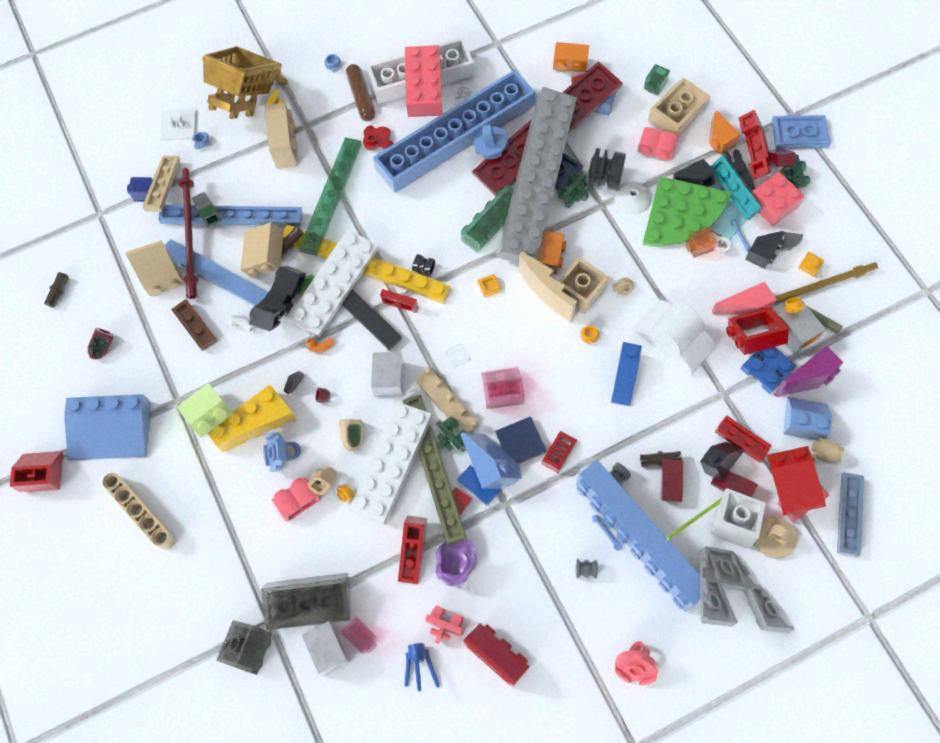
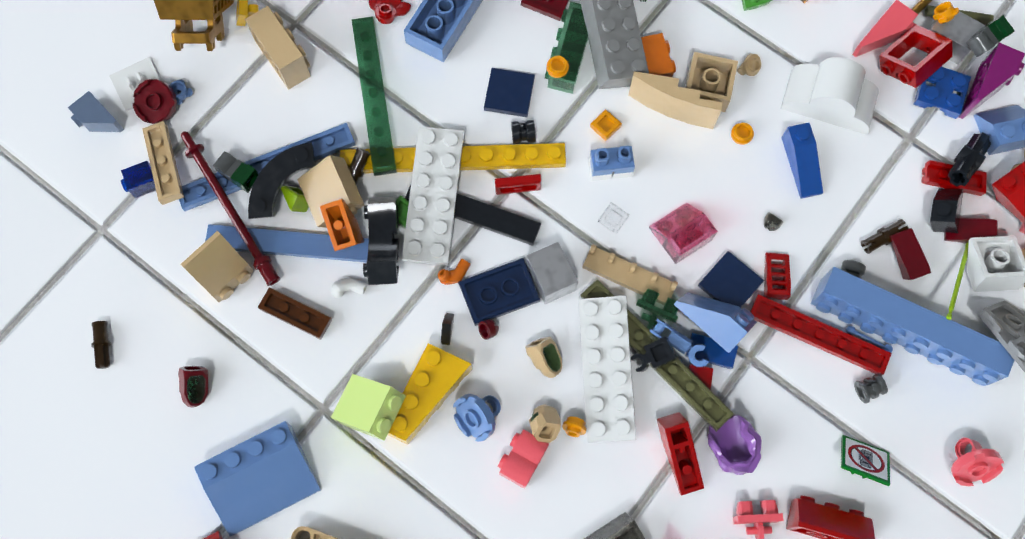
camera: 30 degrees left, 5 degrees up
none -> sand blue slope [67,91,124,133]
none -> dark red tile [133,79,177,124]
none -> black brick [248,142,315,219]
none -> lime slope [281,185,309,212]
none -> orange slope [320,199,364,251]
none -> dark blue tile [458,258,540,326]
none -> dark blue tile [484,68,535,118]
none -> light orange plate [546,56,569,78]
none -> medium blue hips [588,146,635,181]
none -> black plate [631,336,677,372]
none -> medium blue piece [649,318,709,367]
none -> red plate [750,294,892,376]
none -> clear smoke hinge [763,212,784,231]
none -> piece [840,435,891,486]
none -> black piece [947,132,991,187]
none -> leg [966,15,1015,57]

